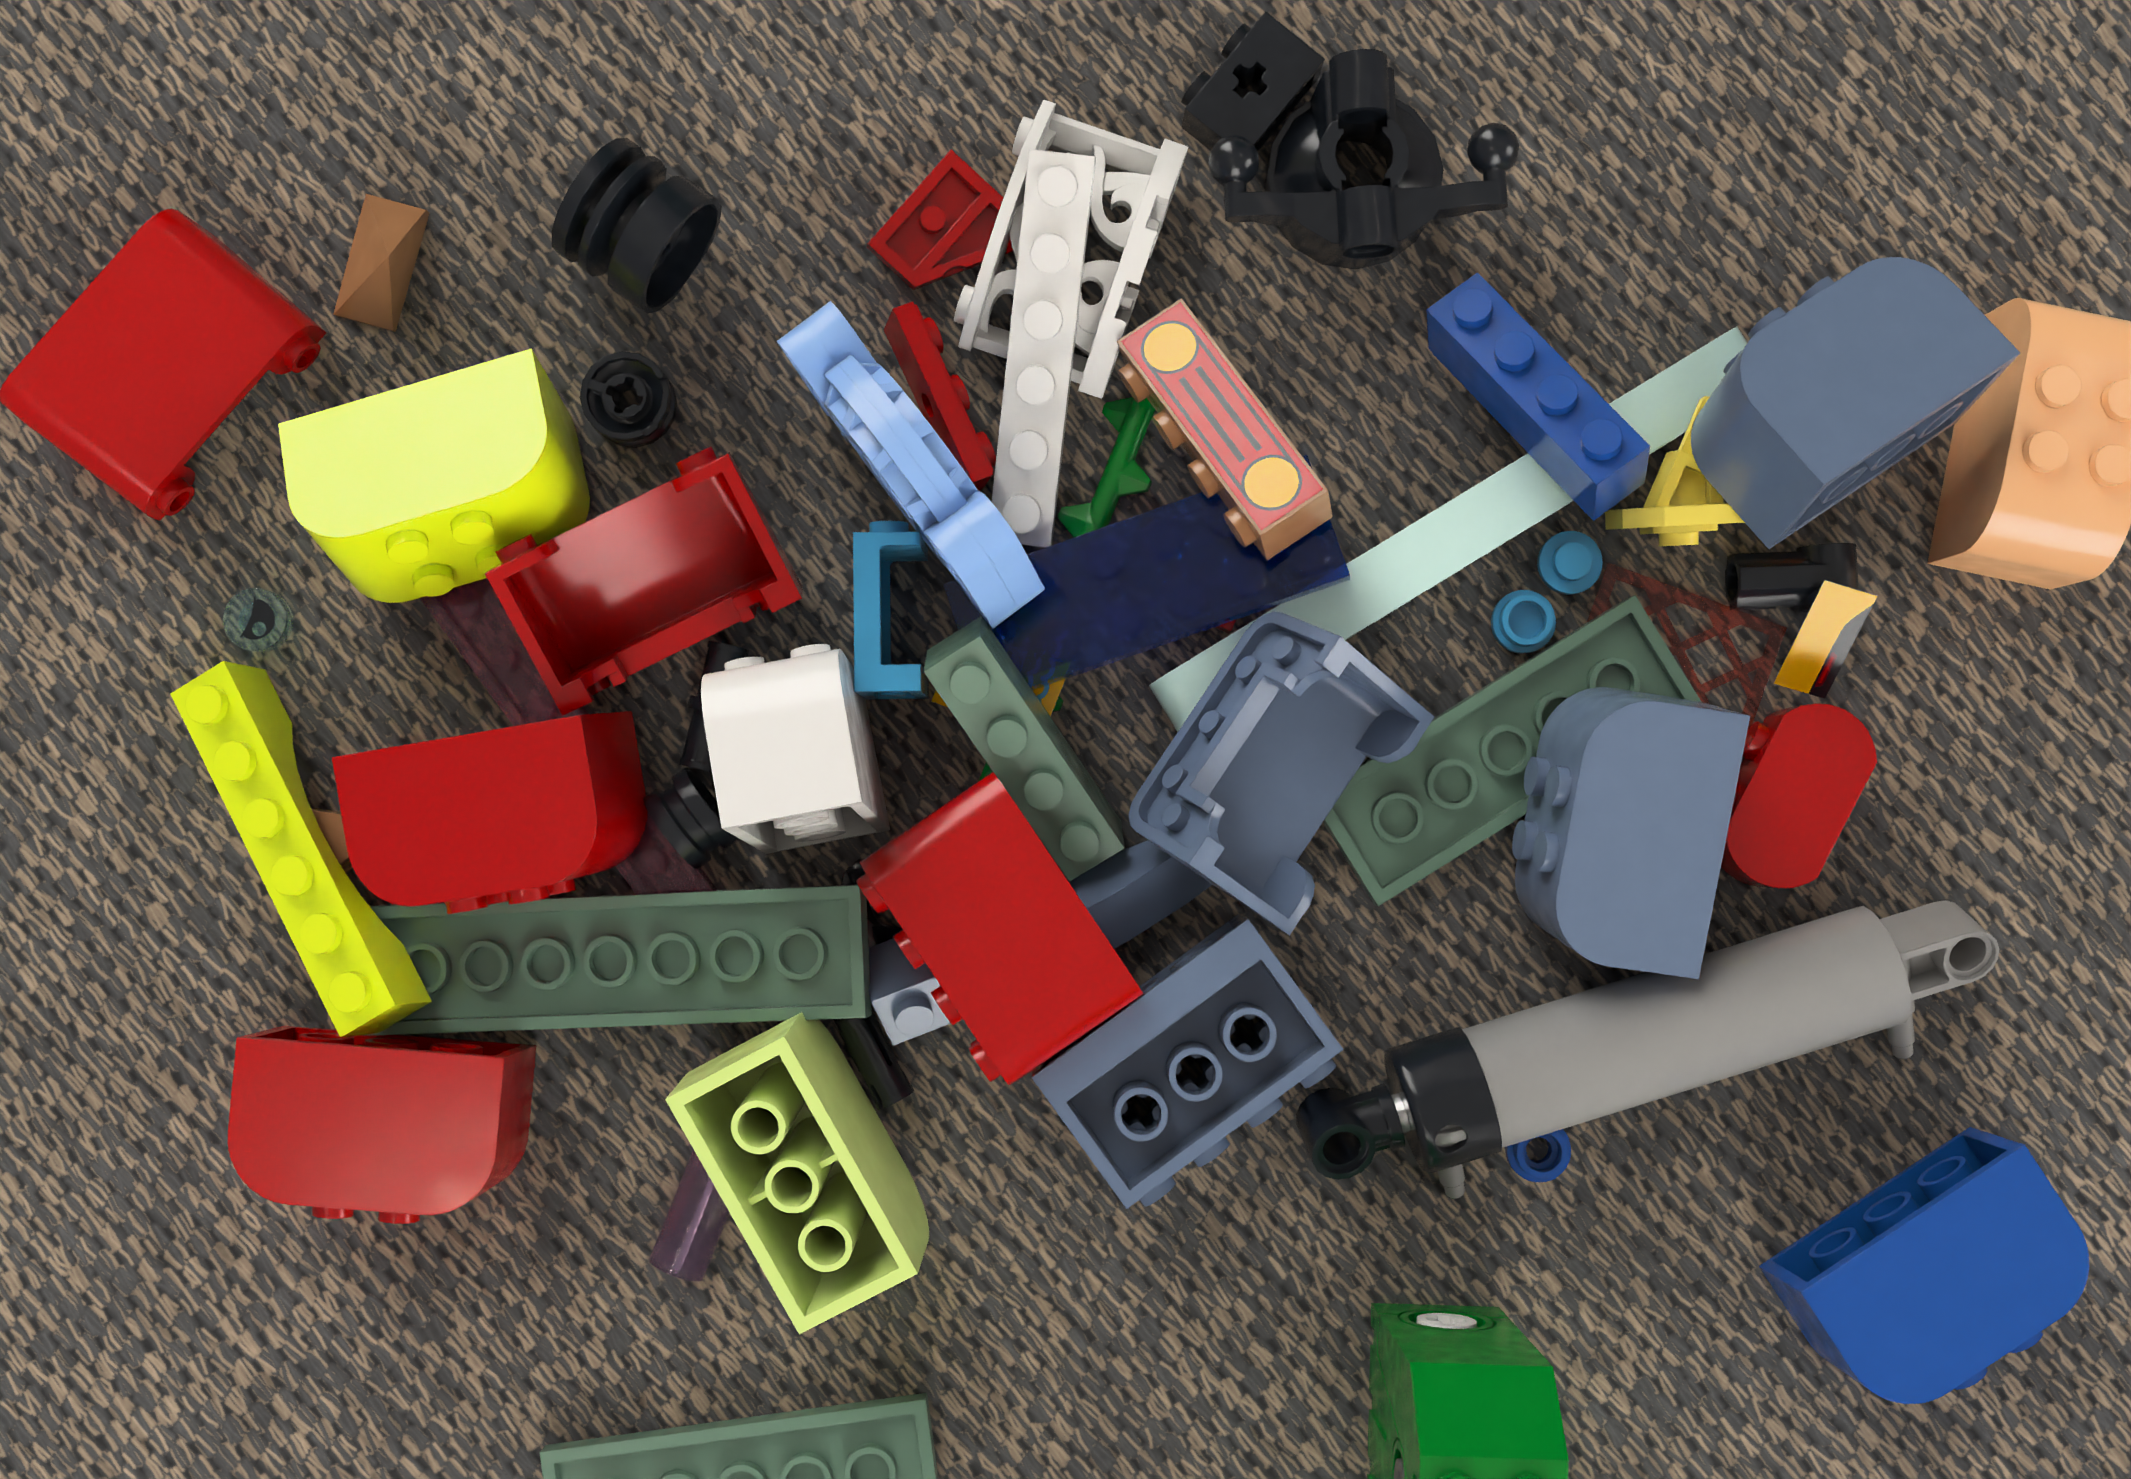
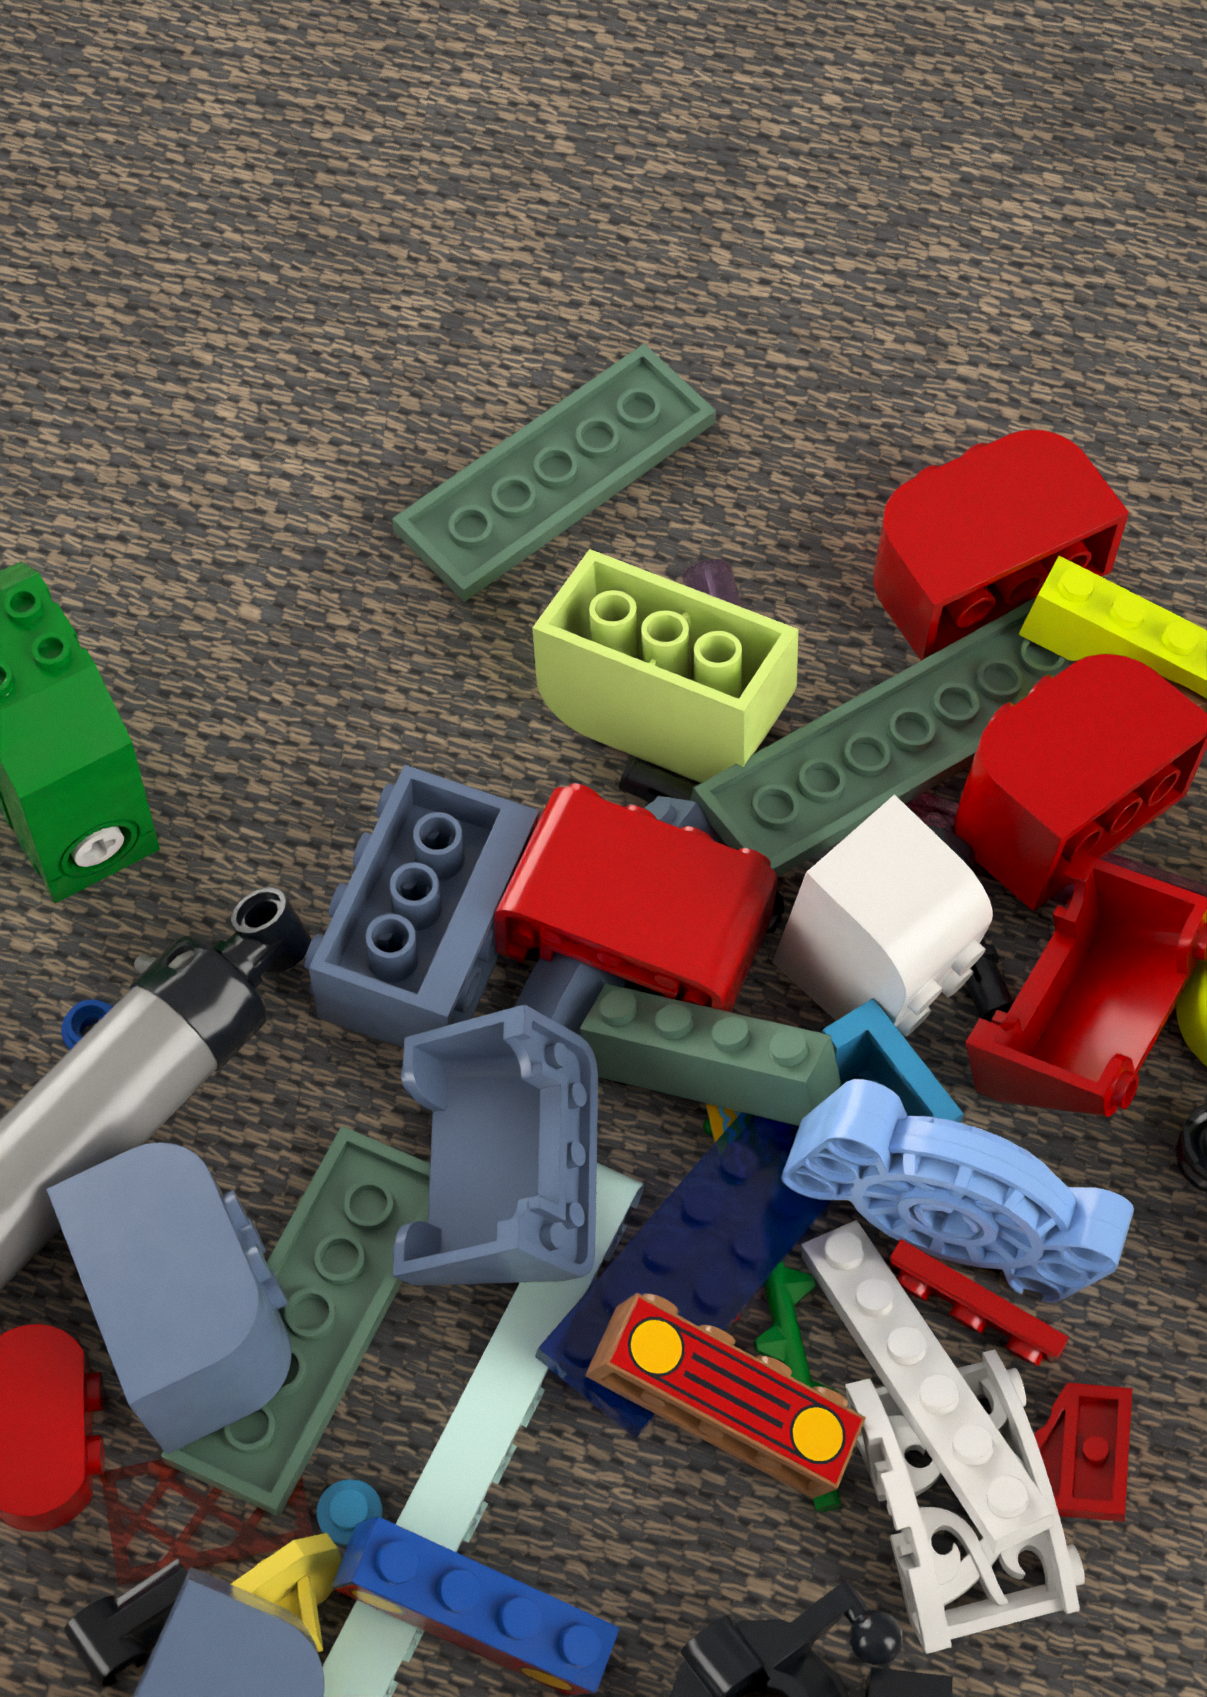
camera: 145 degrees right, 25 degrees down
dark azure plate [1491,590,1556,654] -> none
yellow sticker [1773,580,1877,699] -> none

